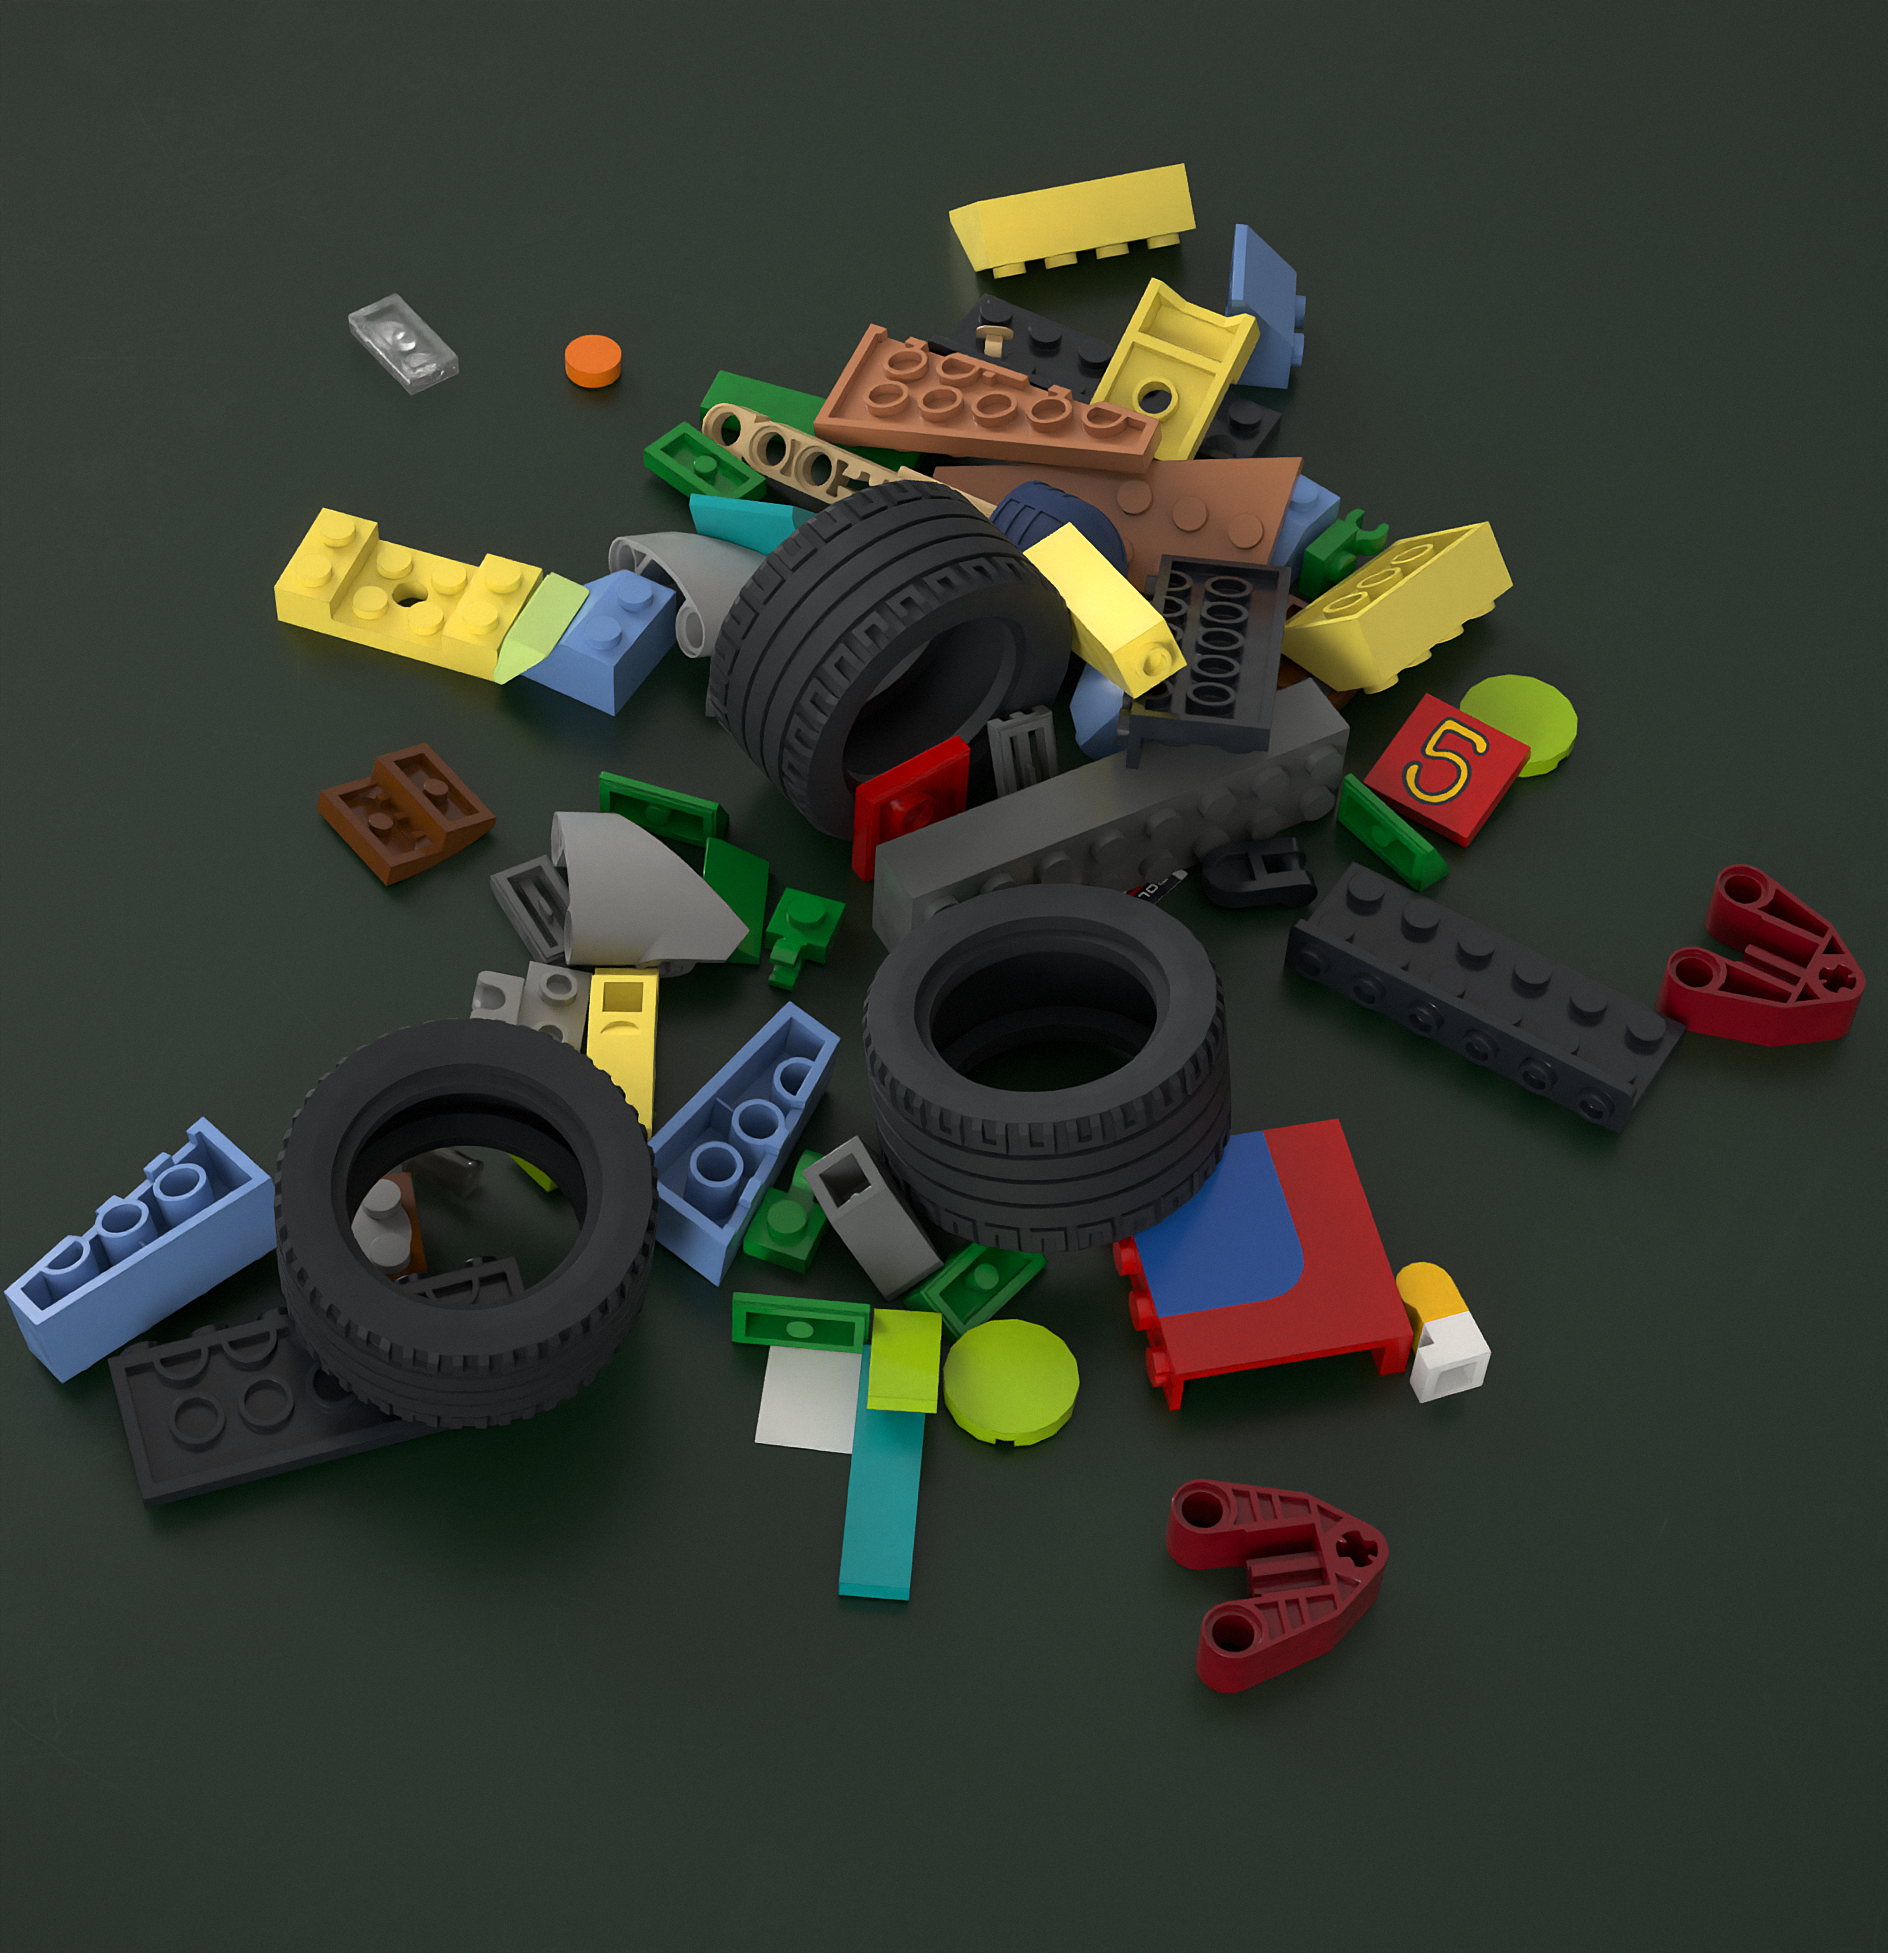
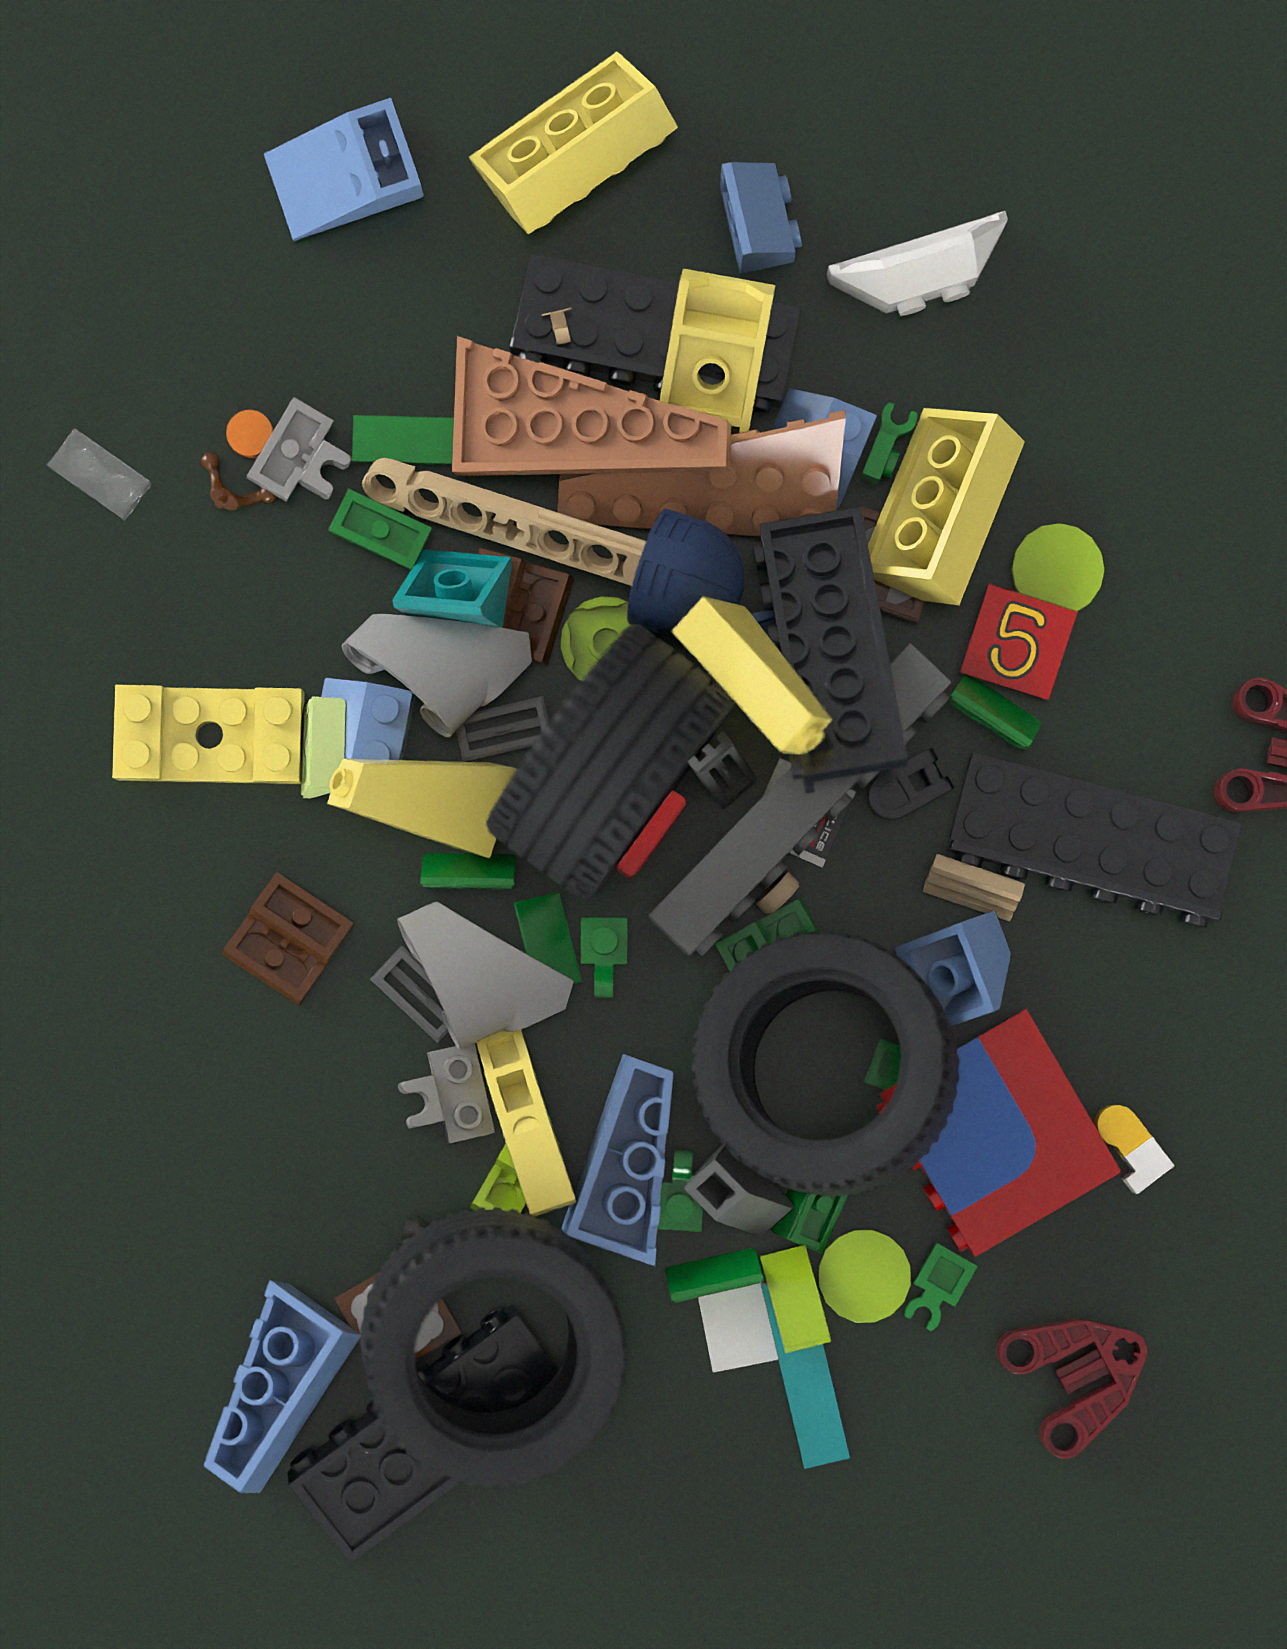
camera: 15 degrees left, 35 degrees up
none -> reddish brown piece [201,452,277,510]
none -> light grey plate [246,397,352,502]
none -> medium blue slope [264,98,424,241]
none -> light yellow slope [327,759,517,858]
none -> white wedge [826,211,1008,316]
none -> medium blue slope [894,910,1011,1026]
none -> green plate [904,1242,978,1331]
none -> tan tile [922,854,1025,921]

